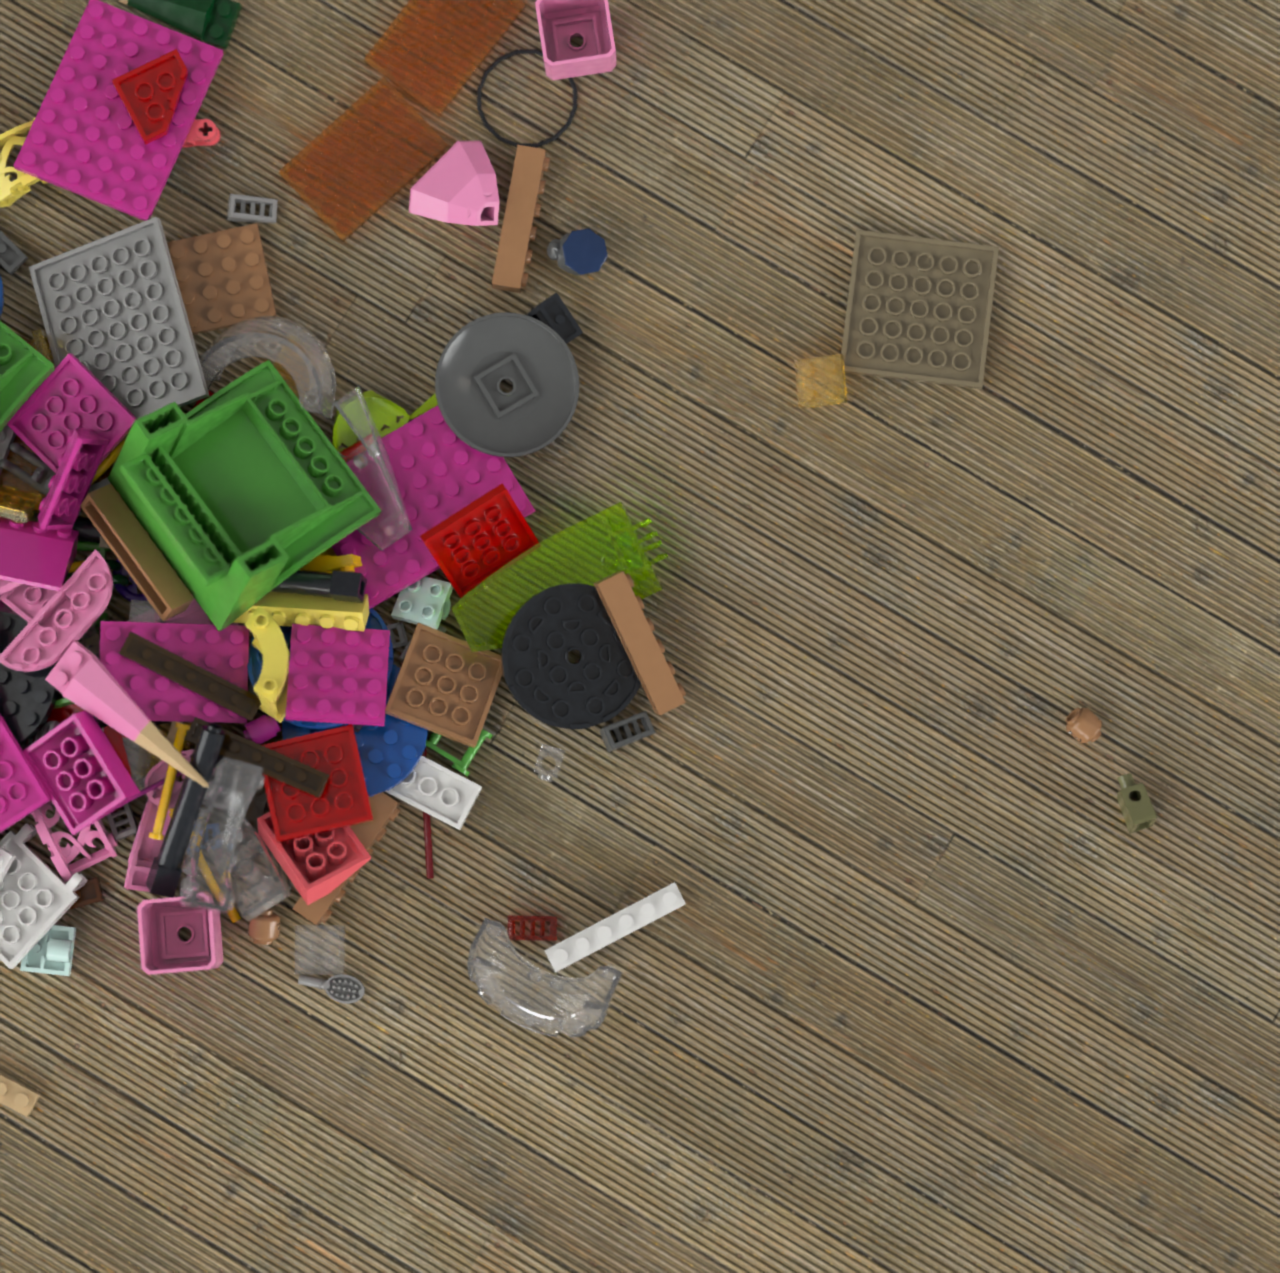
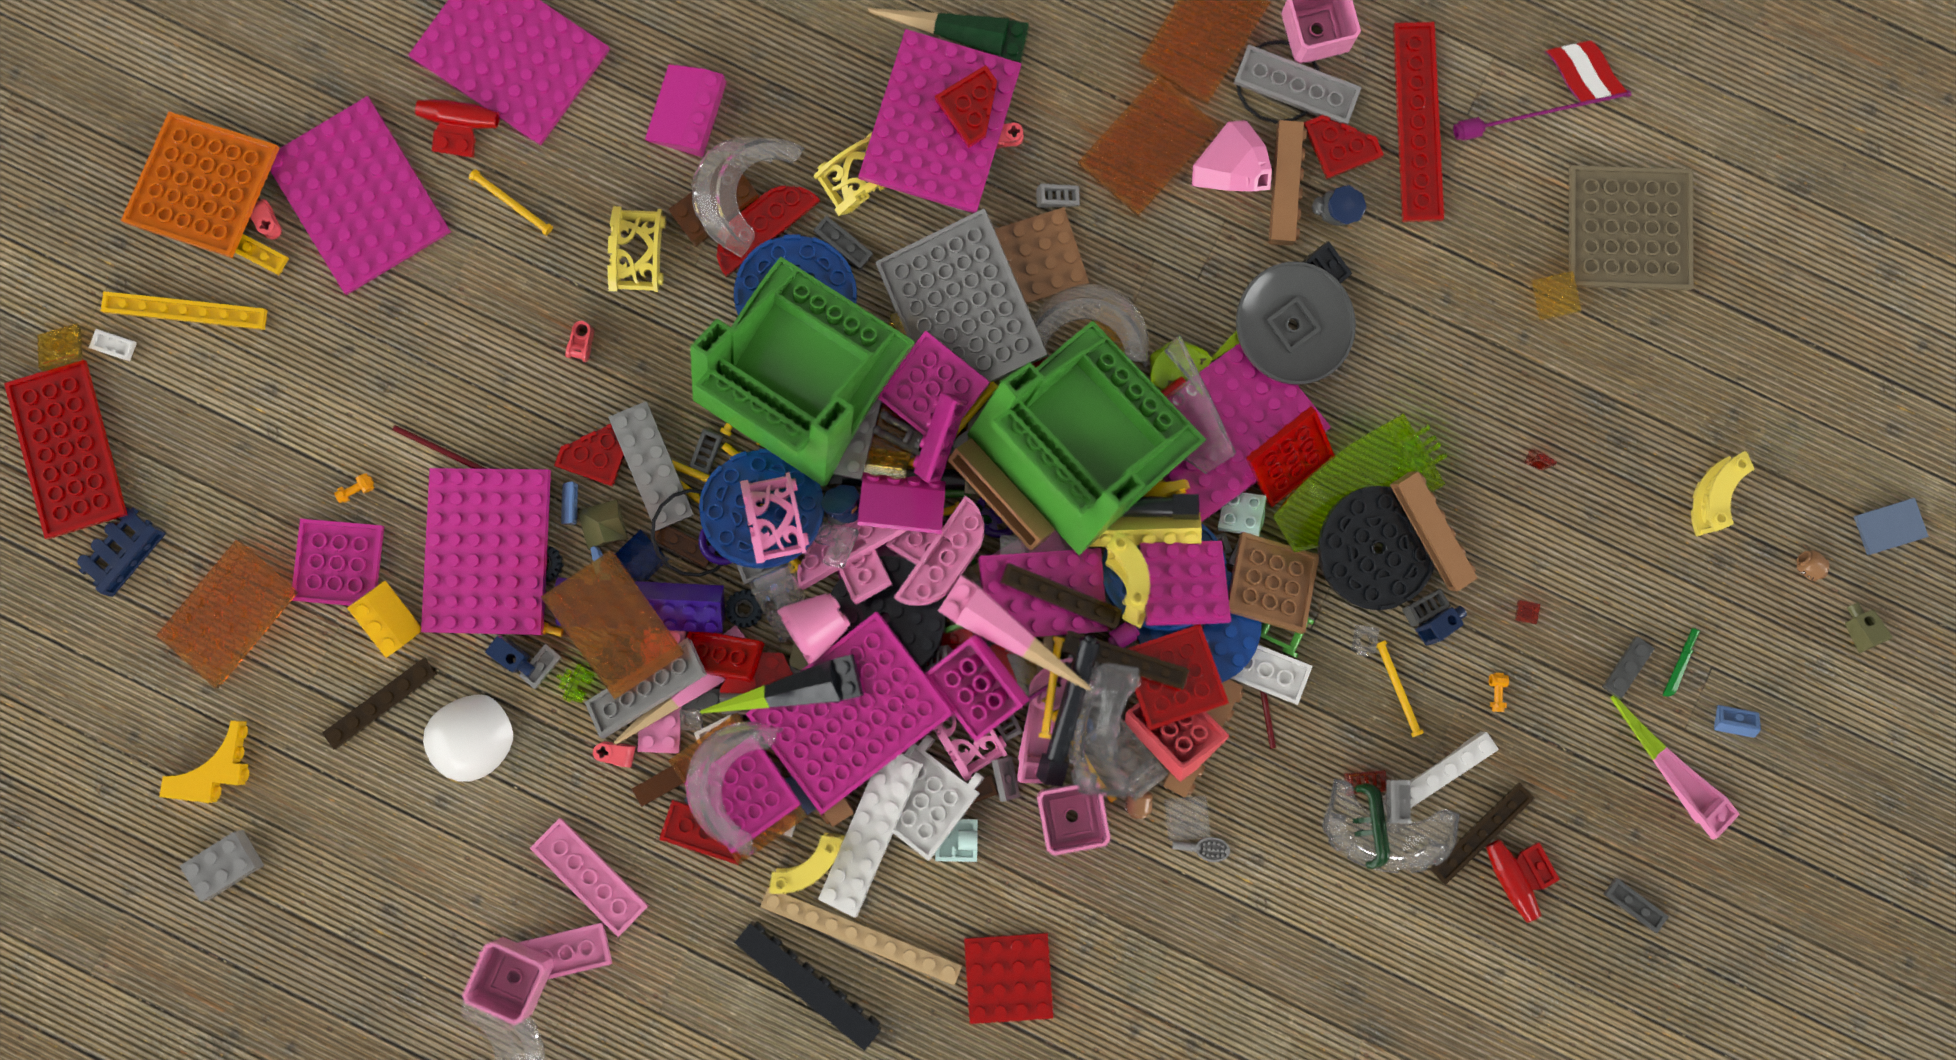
camera: 10 degrees left, 0 degrees up
none -> red plate [964,932,1054,1024]
none -> light grey plate [992,756,1020,802]
none -> light grey plate [1233,44,1362,125]
none -> red plate [1304,115,1384,179]
none -> dark green piece [1353,783,1390,869]
none -> yellow bar [1374,640,1424,737]
none -> light grey hinge [1386,780,1411,823]
none -> red plate [1393,22,1444,222]
none -> dark blue torso [1415,606,1467,646]
none -> dark brown plate [1429,783,1535,885]
none -> flag [1453,40,1632,141]
none -> red plate [1486,839,1560,923]
none -> light orange bar [1489,673,1509,712]
none -> clear red plate [1514,600,1540,625]
none -> clear red slope [1525,449,1557,471]
none -> dark grey plate [1602,636,1655,699]
none -> dark grey plate [1603,878,1669,933]
none -> bright pink plate [1610,695,1740,840]
none -> green piece [1662,628,1700,697]
none -> light yellow fence [1691,451,1754,537]
none -> medium blue slope [1714,705,1761,738]
none -> sand blue tile [1854,498,1929,555]

